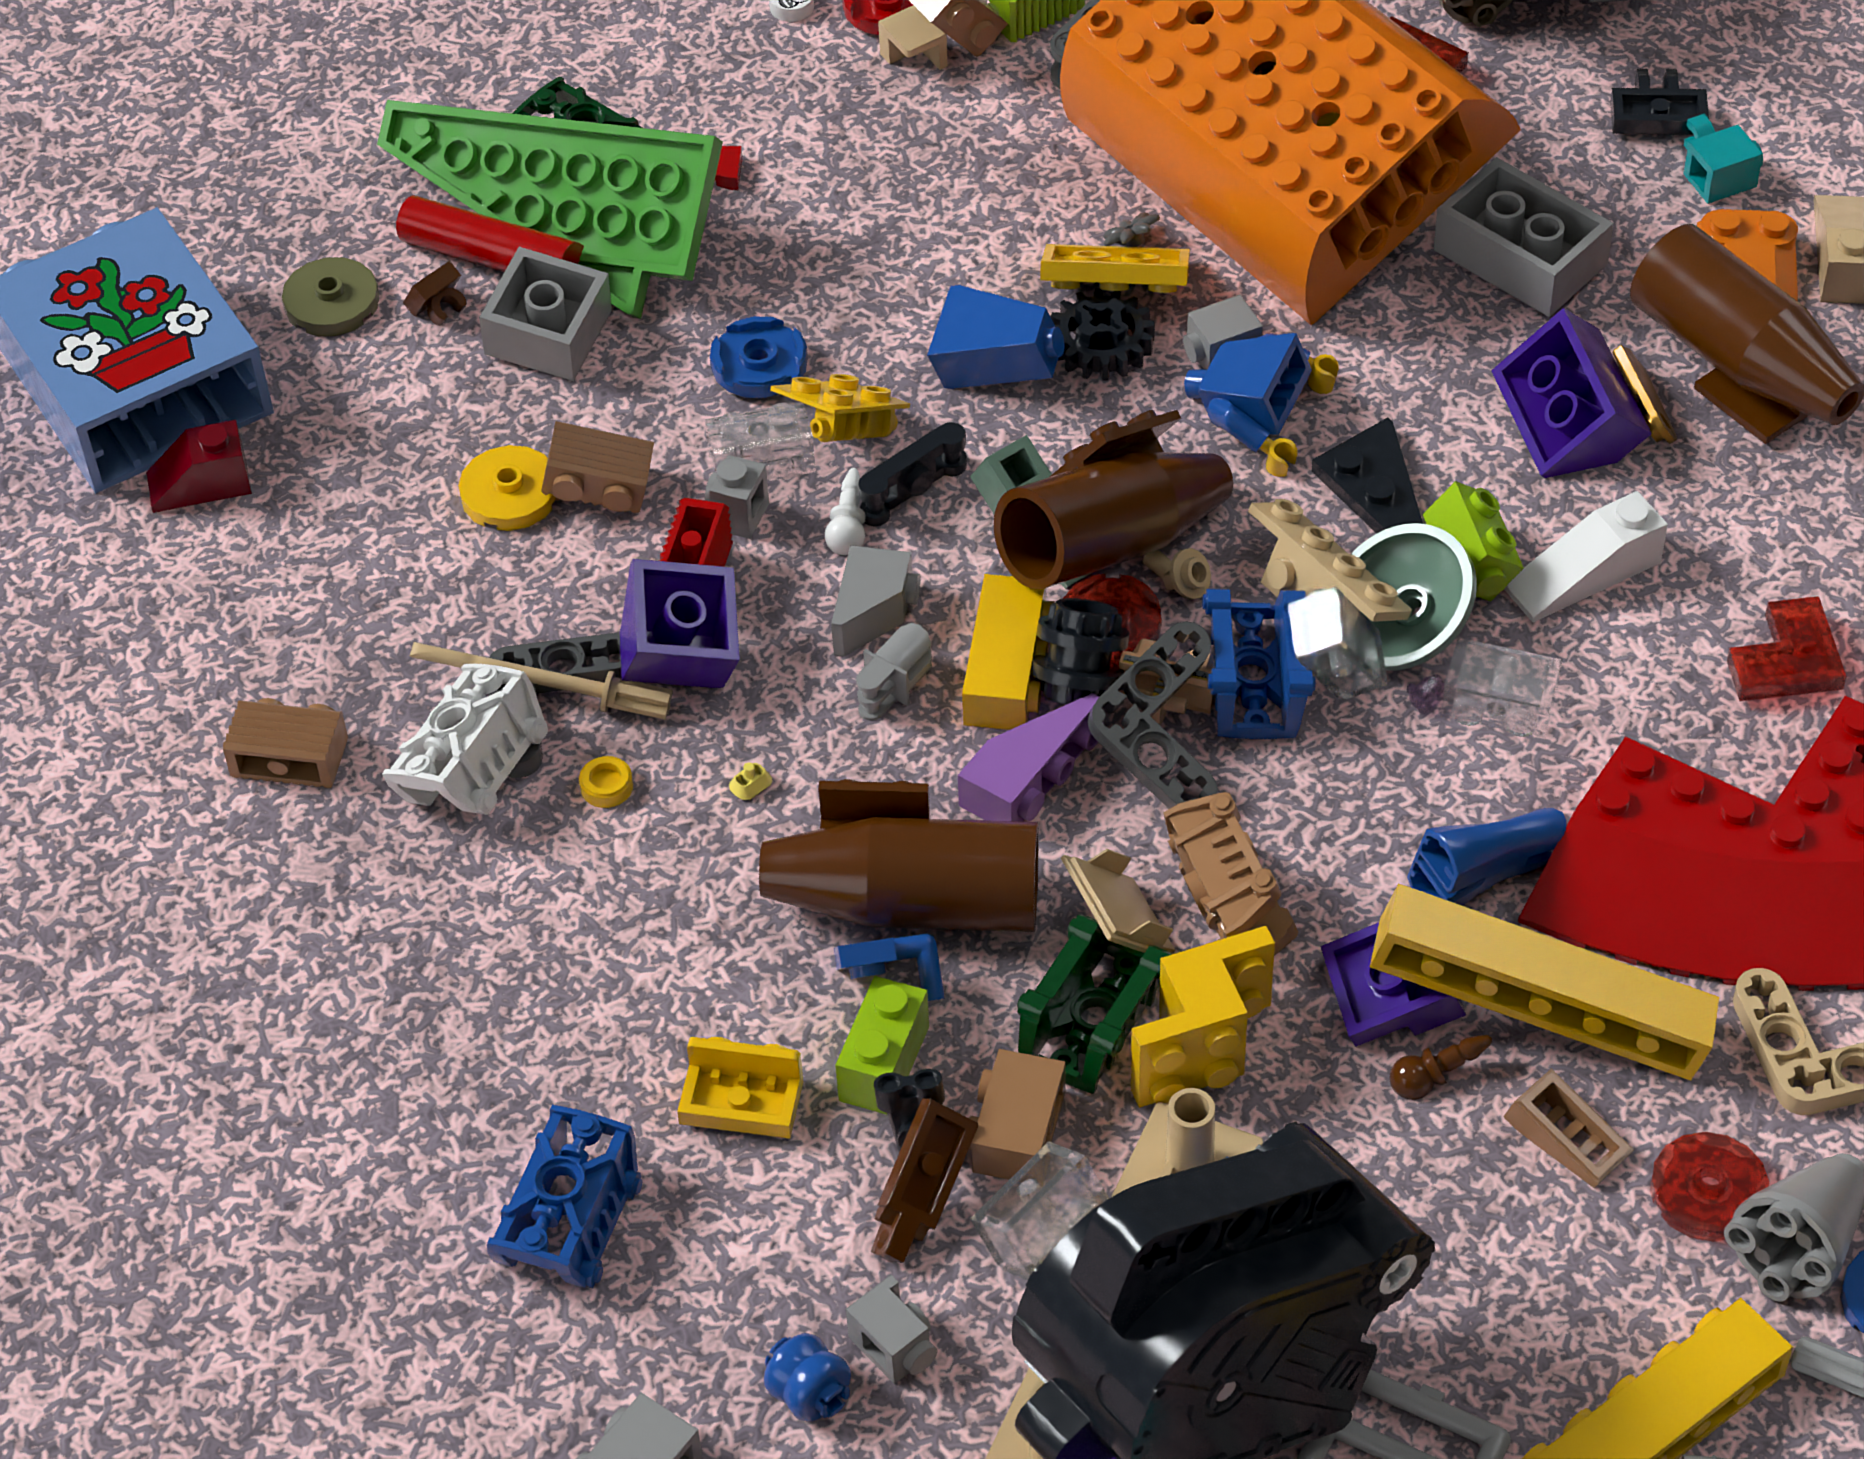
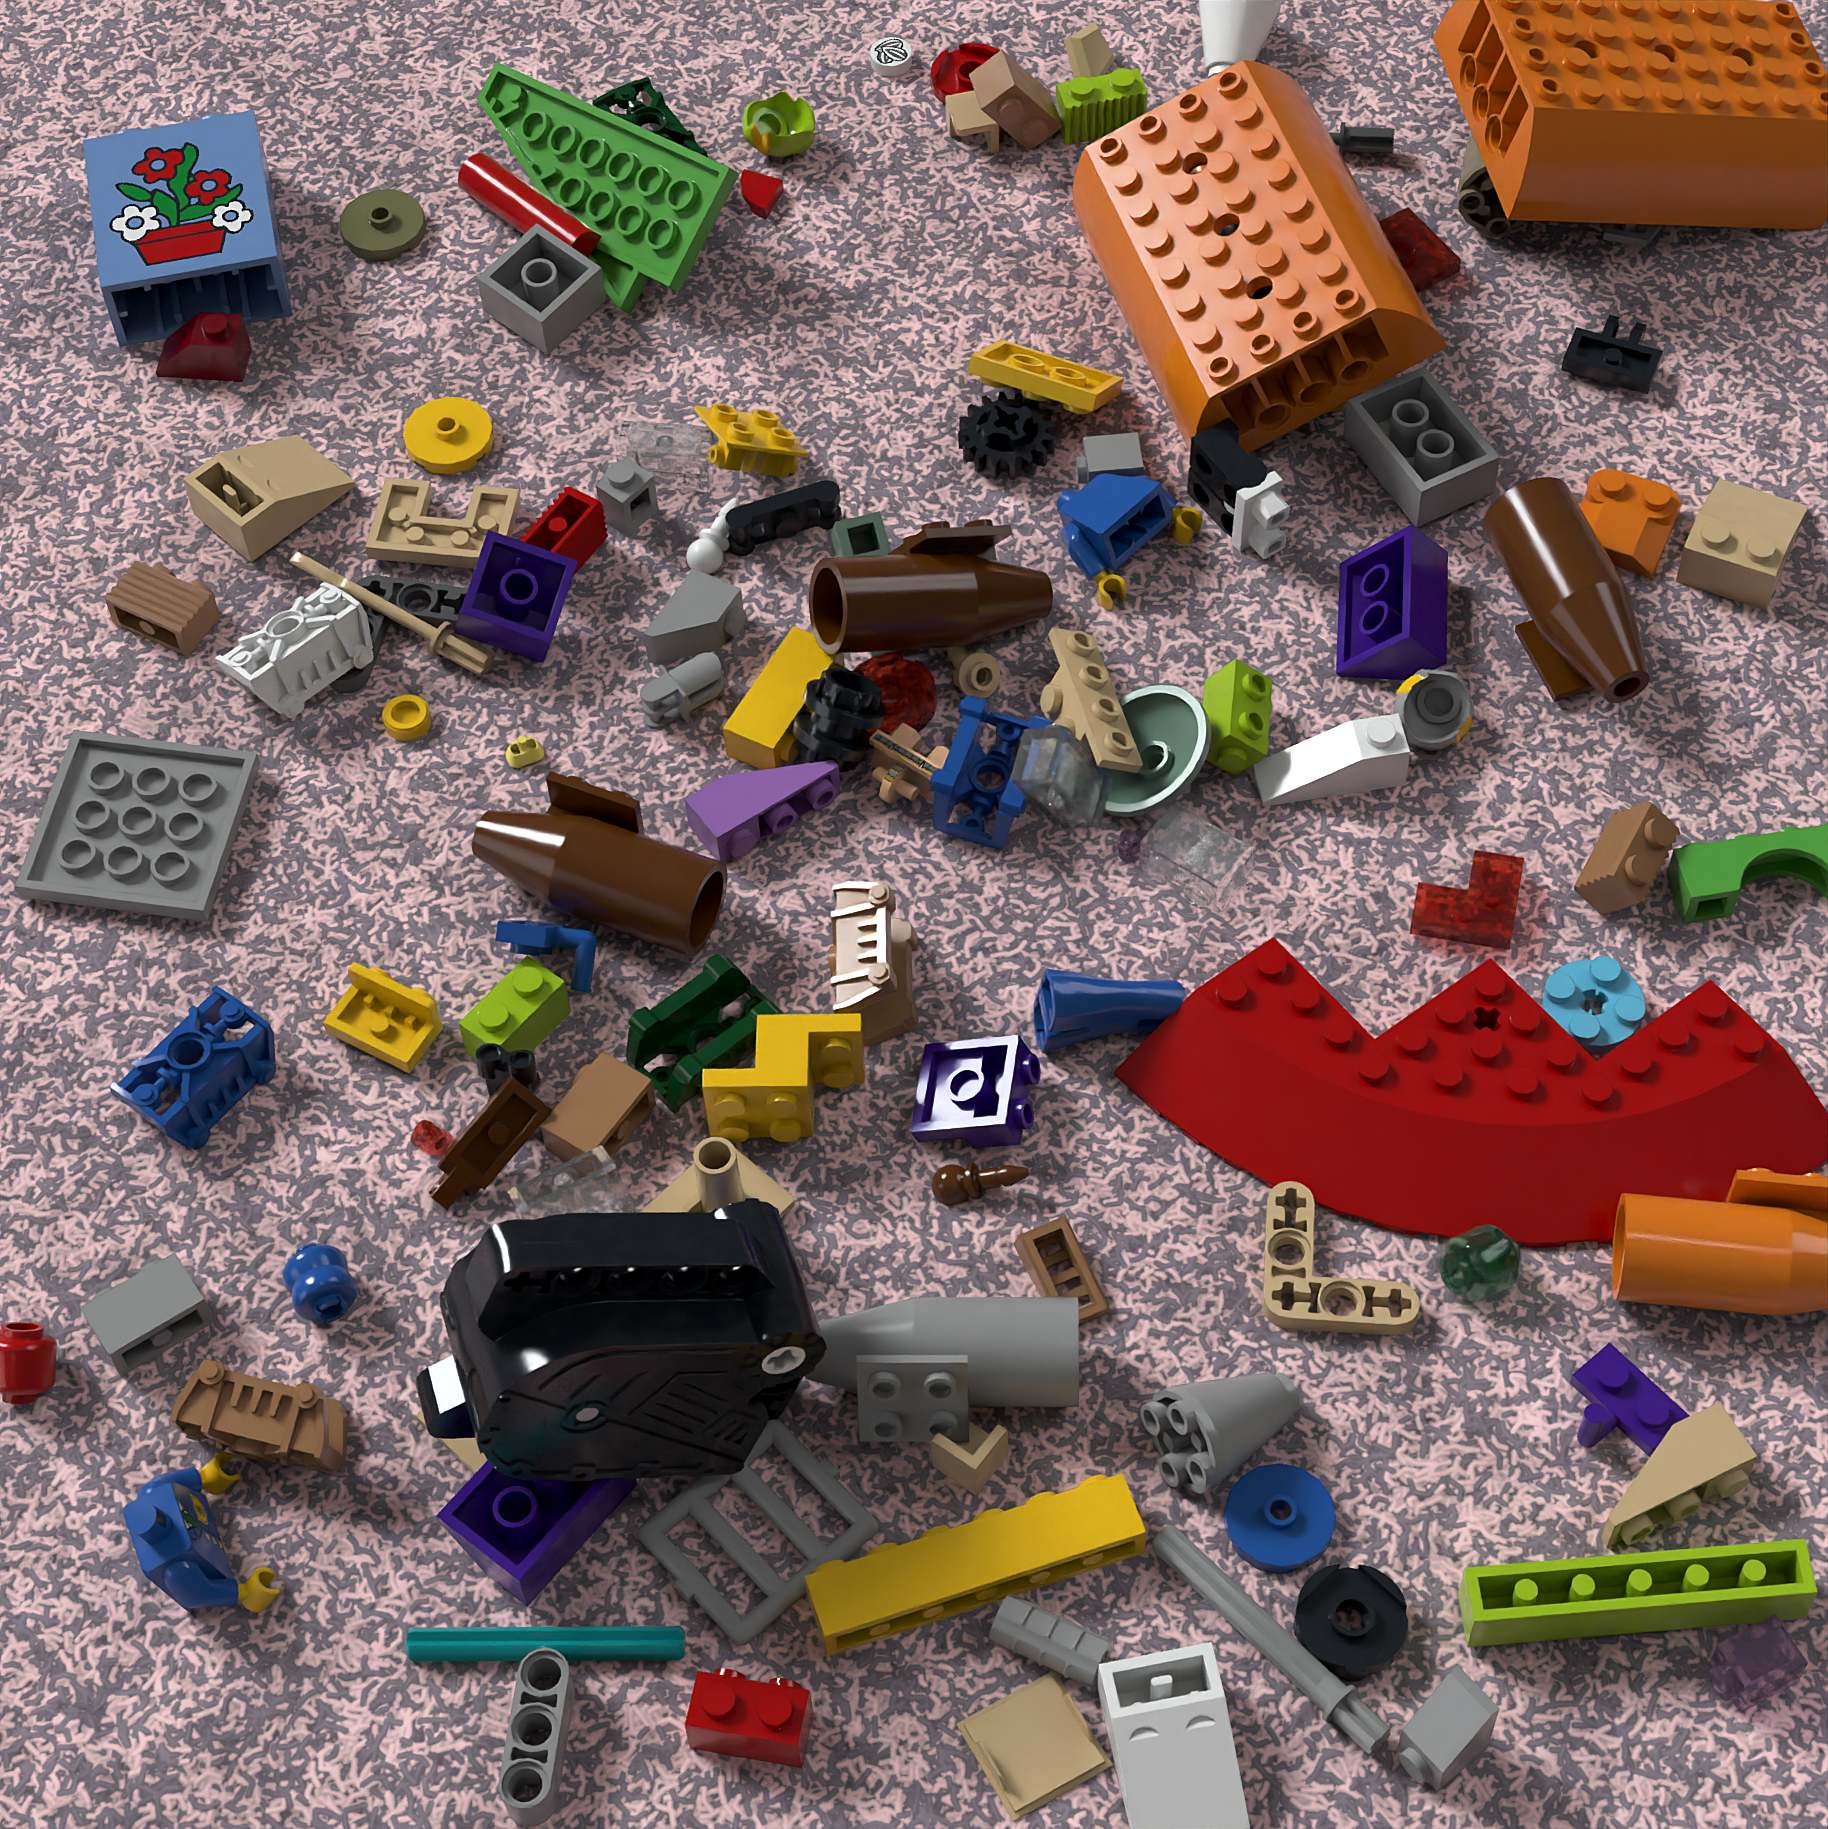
camera: 20 degrees right, 5 degrees up
reddish brown tile [403,260,467,326] -> none
medium nougat brick [541,421,654,513] -> none
blue plate [710,316,808,398] -> none
light grey brick [846,1275,937,1384] -> none
blue slope [927,285,1064,389] -> none
tan piece [1061,849,1176,954] -> none
dark grey beam [1088,621,1218,809] -> none
dark grey plant [1103,212,1160,247] -> none
black wing [1312,417,1423,534] -> none
yellow brick [1370,883,1719,1081] -> none
pearl gold piece [1612,345,1677,444] -> none
clear red plate [1650,1132,1769,1242] -> none
teal brick [1683,114,1763,204] -> none
none -> light grey plate [15,730,261,922]
none -> tan slope [183,434,356,563]
none -> tan plate [365,477,521,569]
none -> clear red rock [410,1120,452,1155]
none -> lime hair [742,90,816,157]
none -> light grey piece [805,1297,1079,1442]
none -> tan panel [931,1421,1008,1495]
none -> hips [1187,417,1290,559]
none -> light grey hair [1393,669,1475,751]

